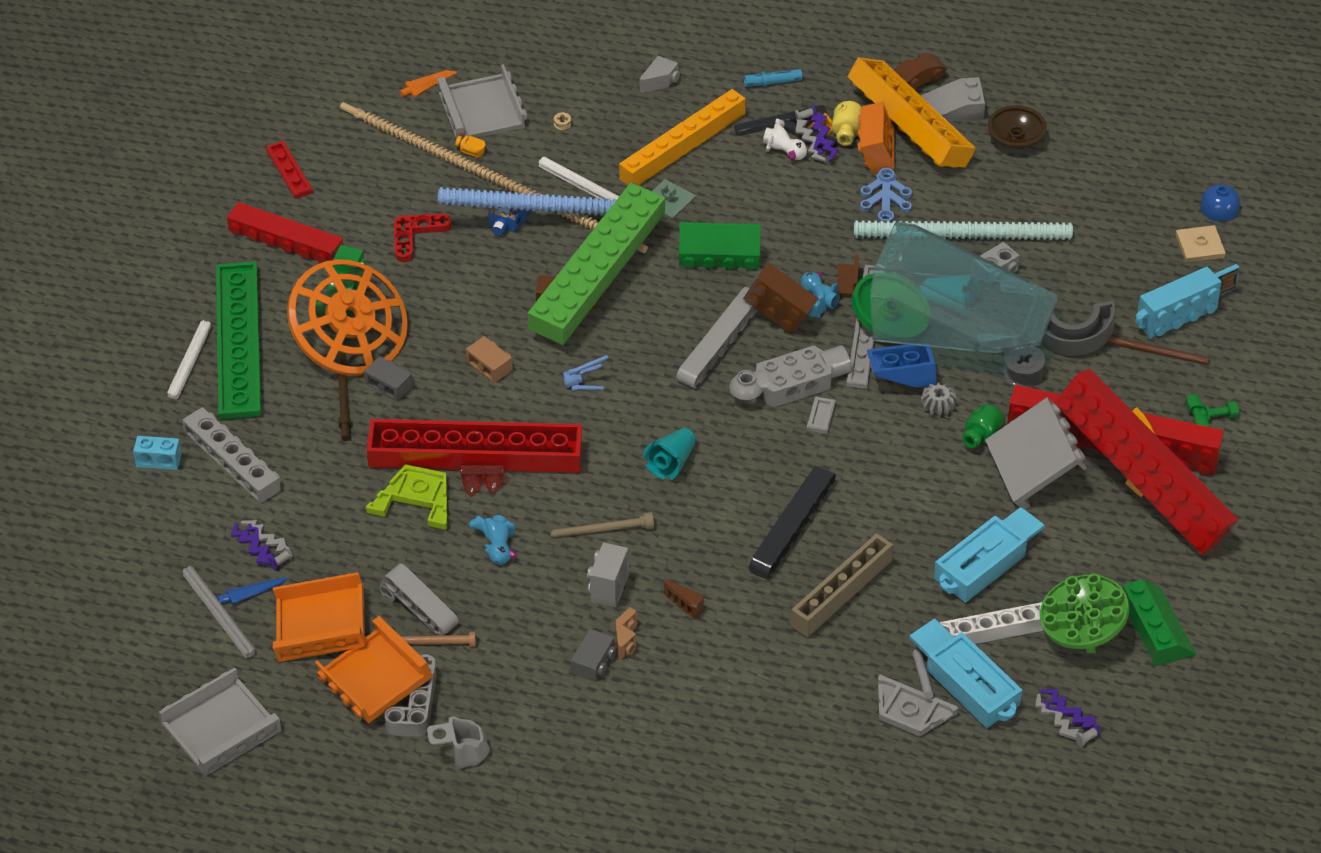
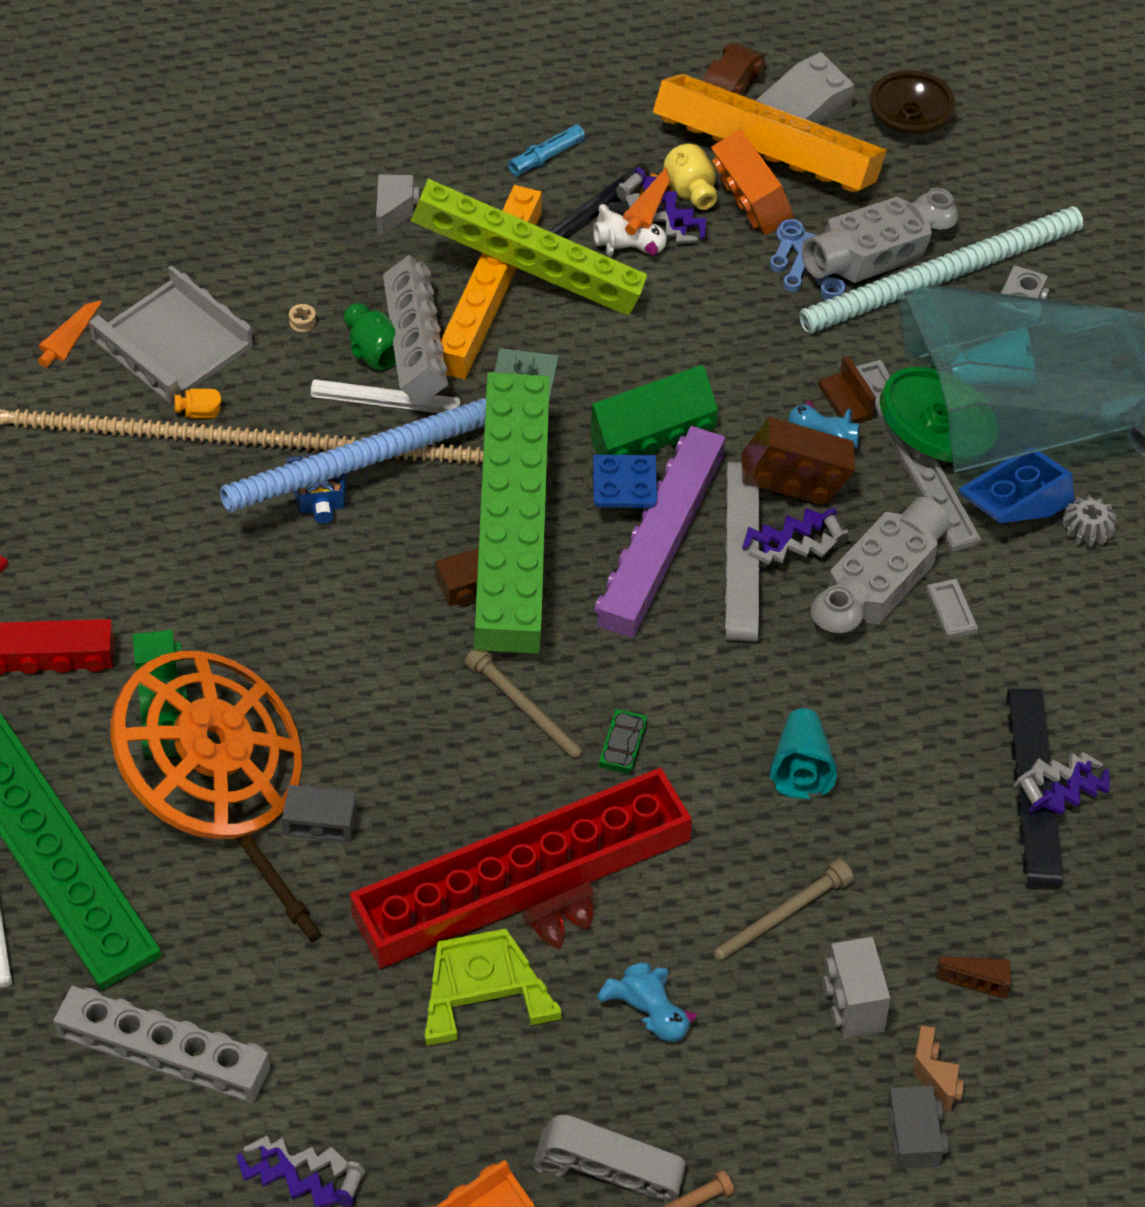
camera: 30 degrees left, 5 degrees up
medium azure brick [133,436,182,470] -> none
red beam [394,214,452,263] -> none
medium nougat brick [466,336,513,383] -> none
medium blue plant [563,355,609,391] -> none
none -> green piece [343,303,396,371]
none -> light grey brick [383,254,448,405]
none -> lime brick [410,179,647,315]
none -> dark tan piece [464,649,582,758]
none -> blue bracket [593,455,657,508]
none -> medium lavender brick [594,426,726,638]
none -> tile [598,709,648,775]
none -> orange bar [623,168,669,235]
none -> piece [742,508,849,564]
none -> light grey brick [802,188,958,283]
none -> piece [1013,752,1110,815]

